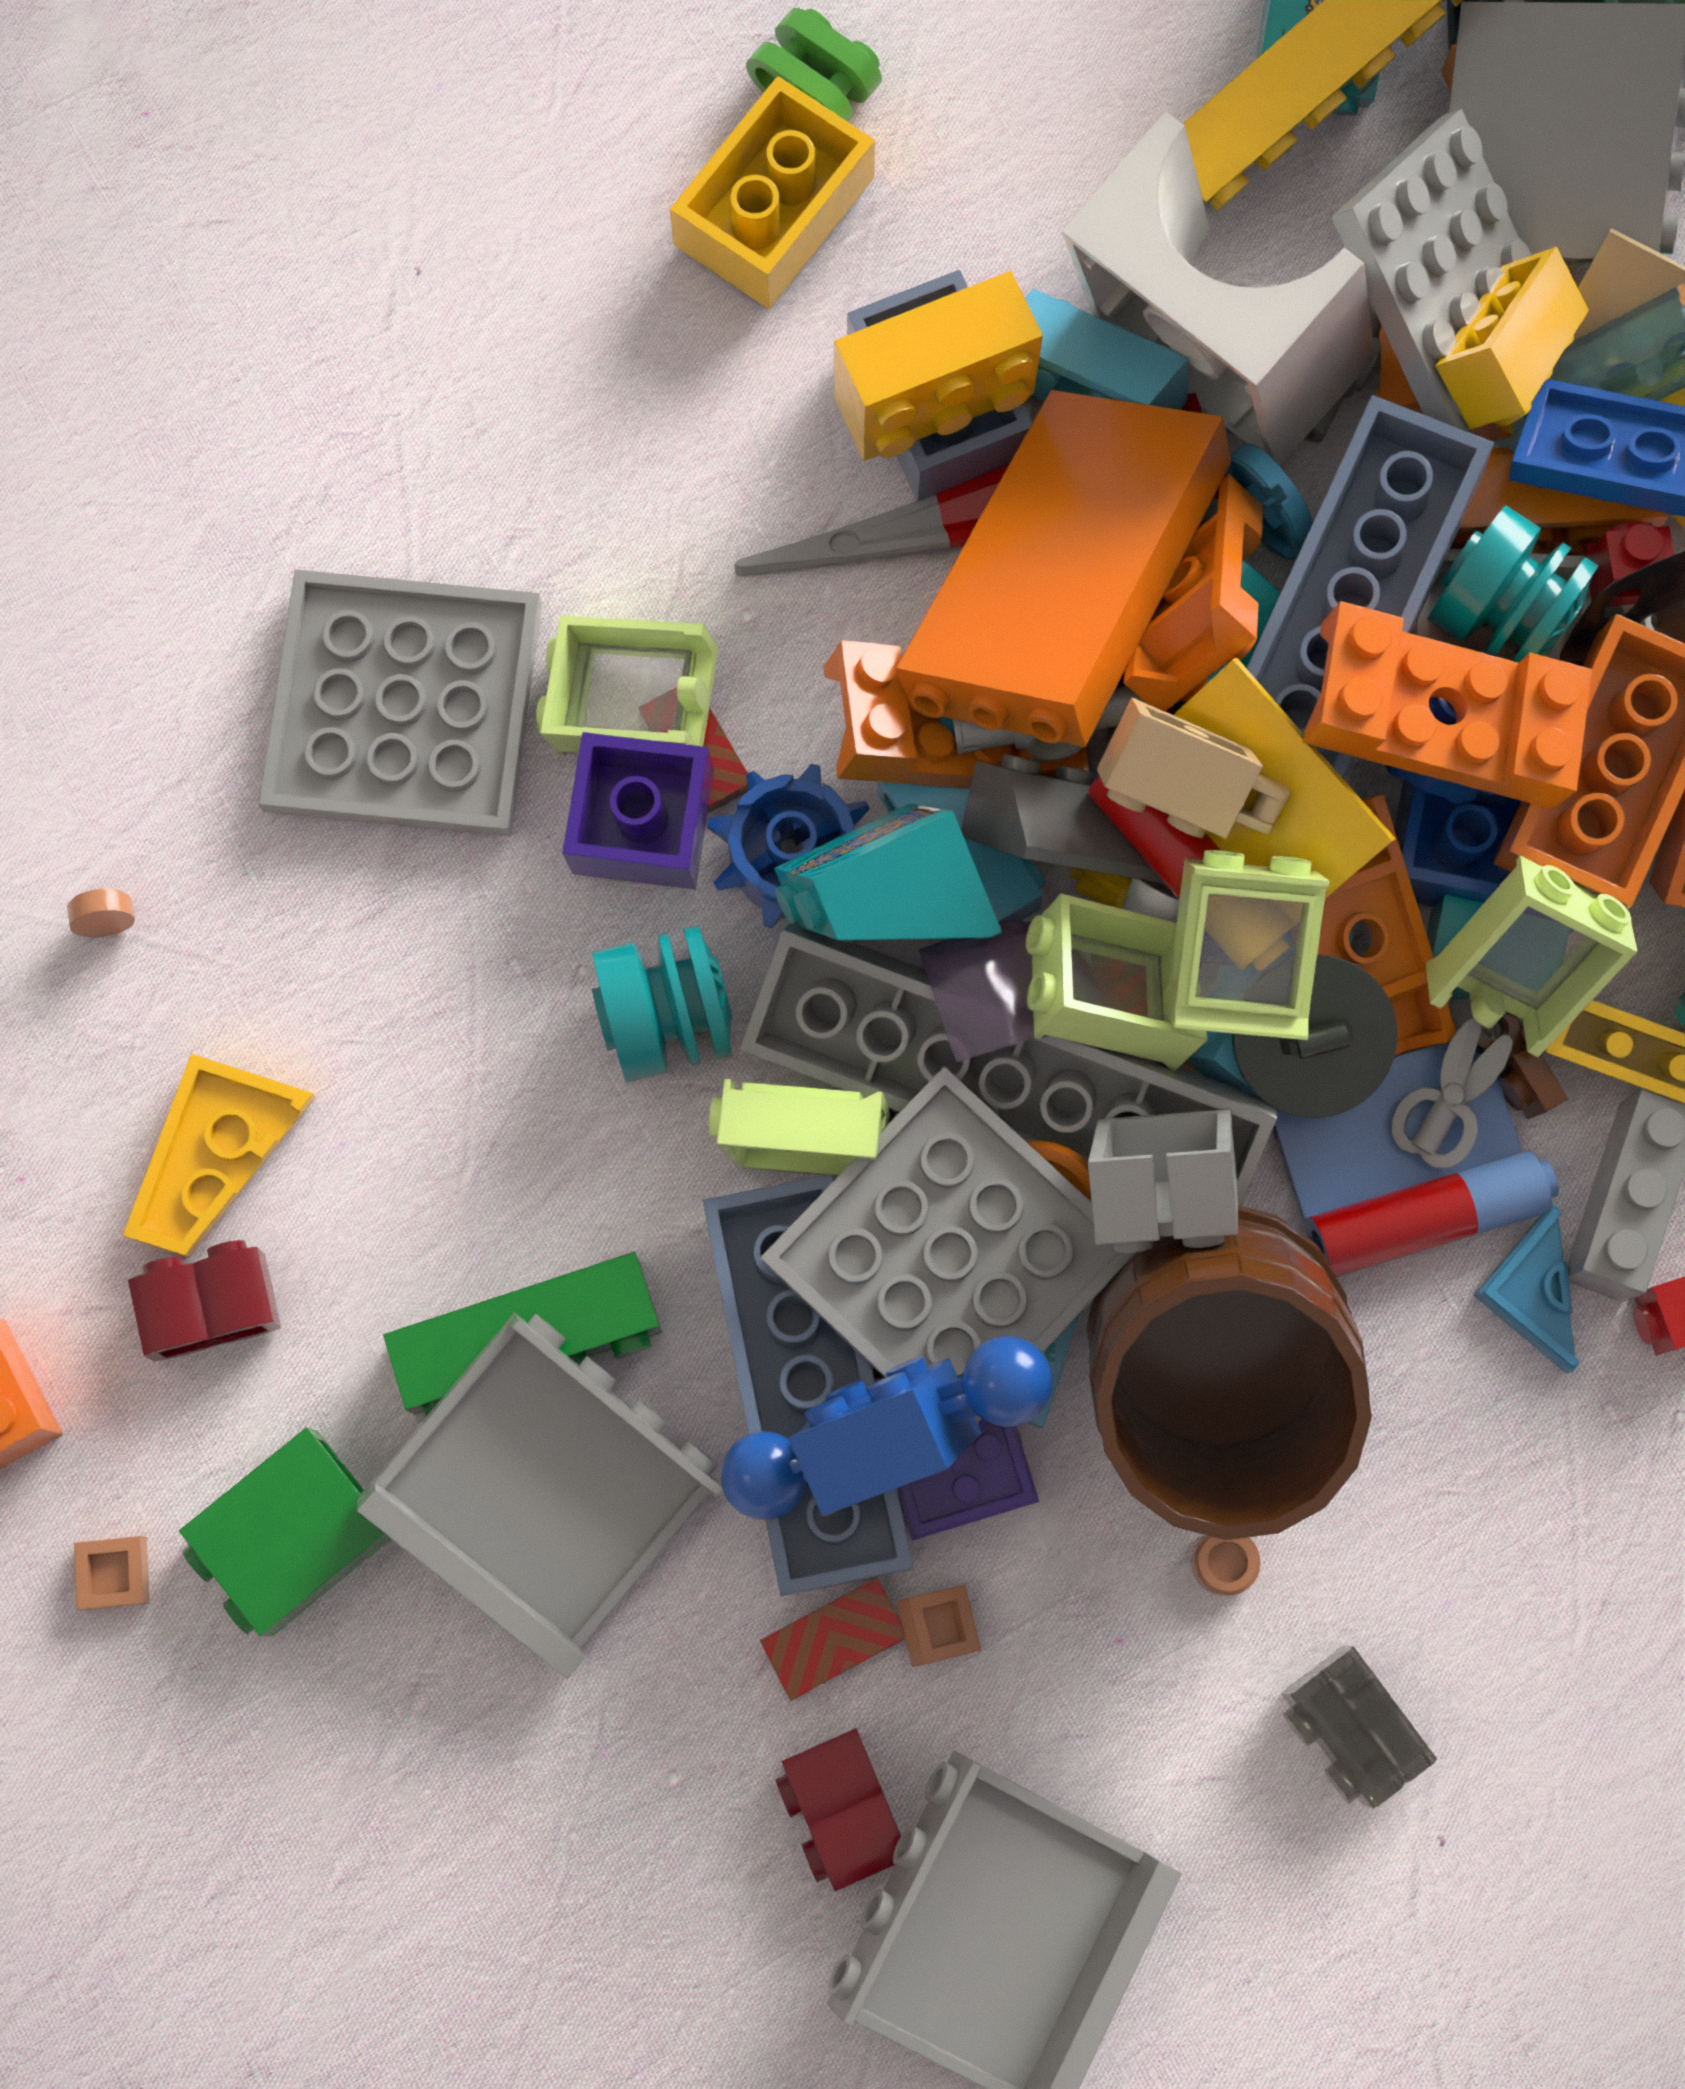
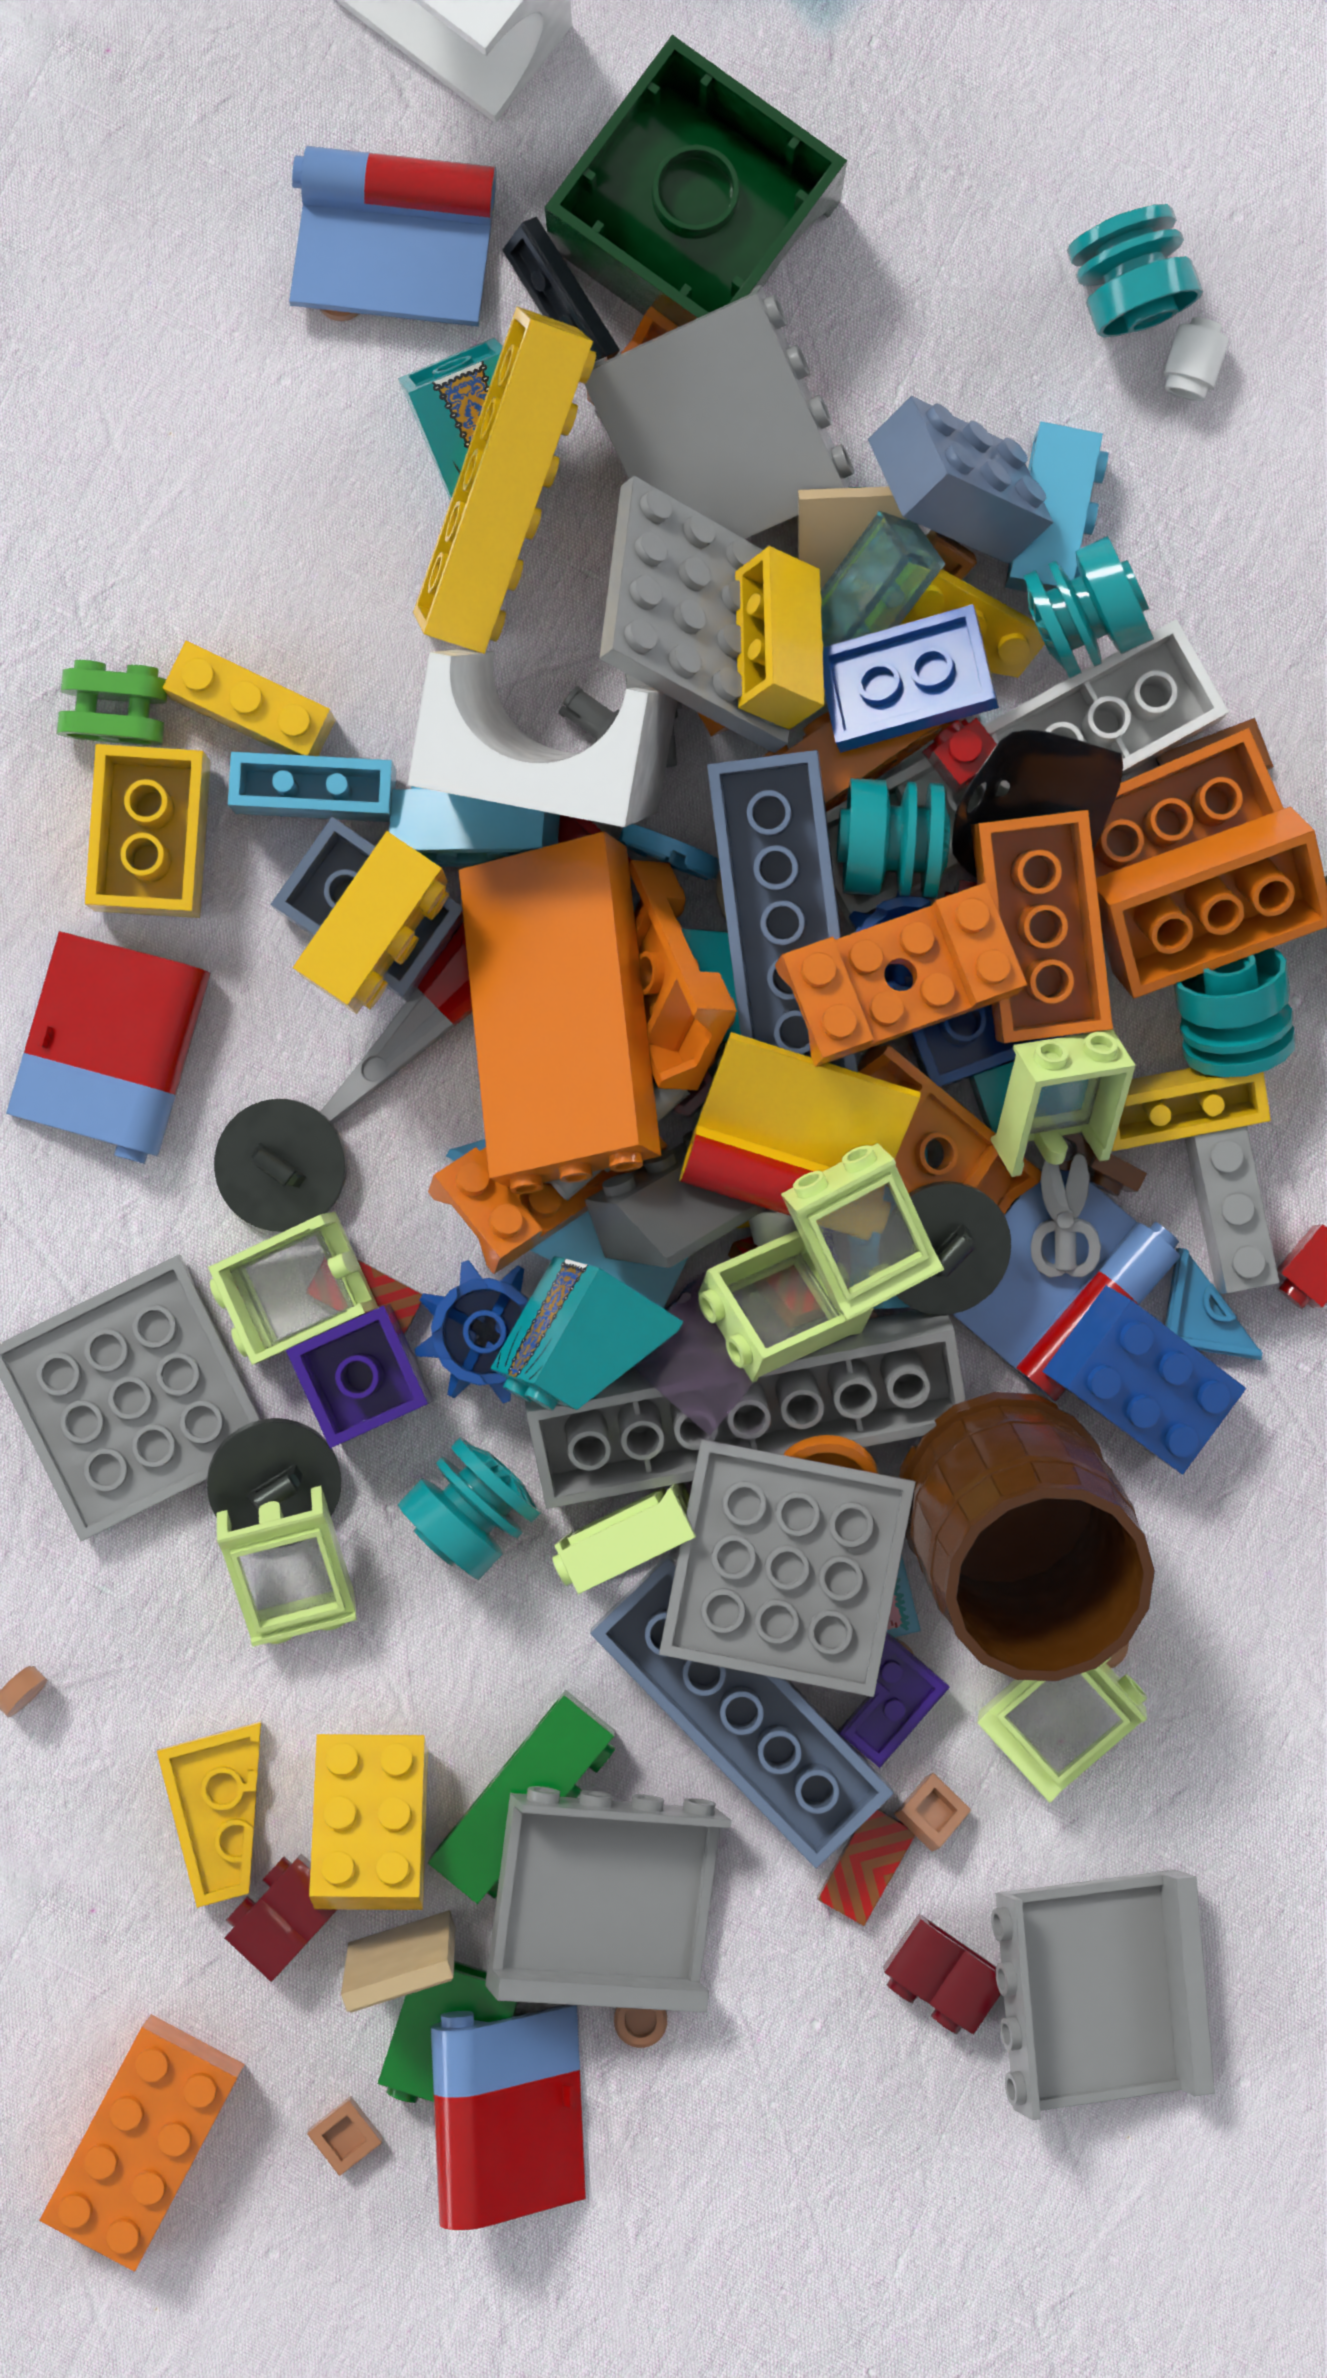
camera: 35 degrees left, 10 degrees up
blue brick [720,1336,1053,1520] -> none
light grey piece [1088,1109,1238,1253] -> none
tan brick [1097,697,1292,838] -> none
clear smoke brick [1281,1646,1437,1809] -> none
none -> red door [6,931,211,1164]
none -> yellow brick [163,640,336,756]
none -> pearl dark grey shield [207,1418,342,1547]
none -> pearl dark grey shield [214,1099,347,1232]
none -> yellowish green window [217,1486,357,1647]
none -> medium azure brick [228,752,397,822]
none -> yellow brick [309,1734,428,1910]
none -> tan tile [341,1910,456,2013]
none -> red door [431,2005,586,2230]
none -> nougat tile [614,2007,667,2048]
none -> window [977,1657,1147,1803]
none -> blue brick [1042,1285,1247,1475]

